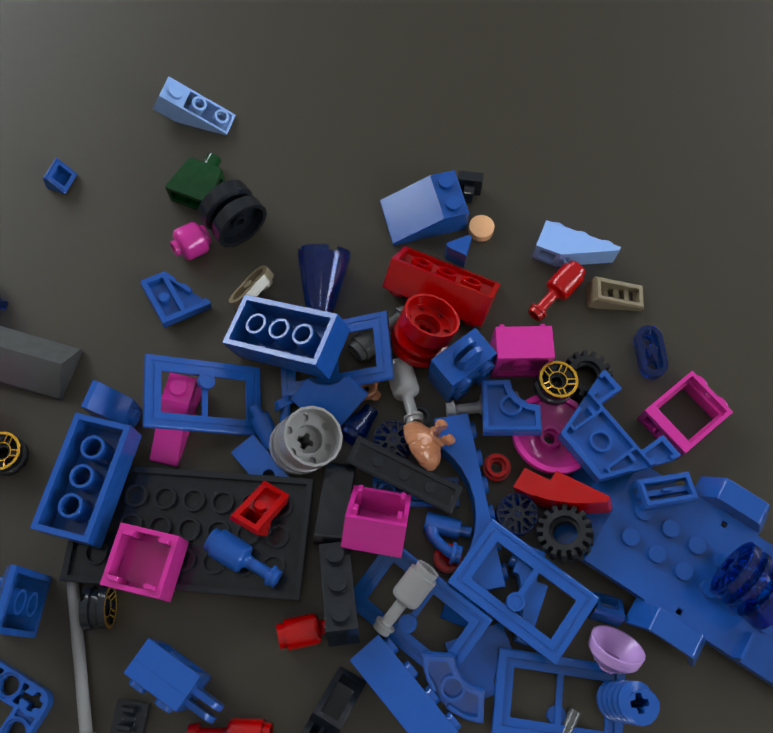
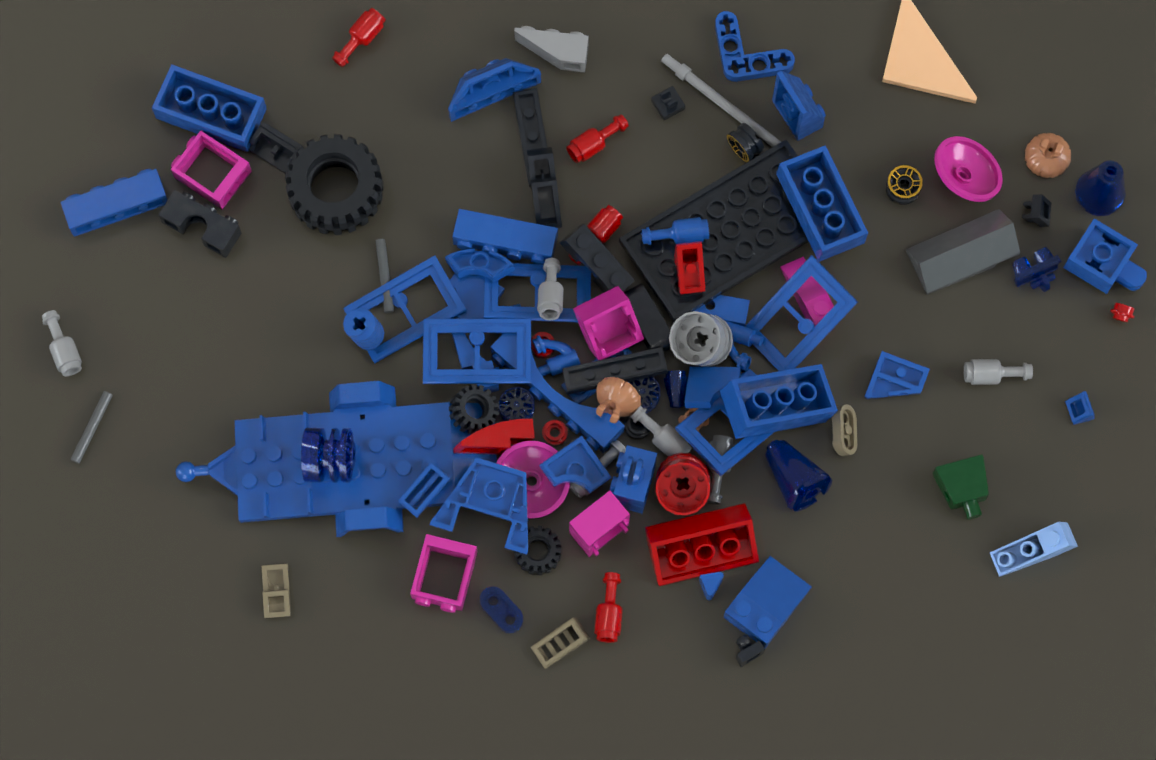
camera: 145 degrees right, 5 degrees up
blue slope [81,380,141,427] -> none
dark pink container [100,522,189,602] -> none
blue brick [124,638,224,724] -> none
dark pink head [170,222,212,261] -> none
black wheel [198,179,267,247] -> none
light nougat tile [468,215,495,242] -> none
light blue slope [532,220,621,267] -> none
black wheel [534,361,578,406] -> none
blue slope [588,591,626,627] -> none
lavender piece [588,625,646,675] -> none
none -> light grey piece [964,359,1033,385]

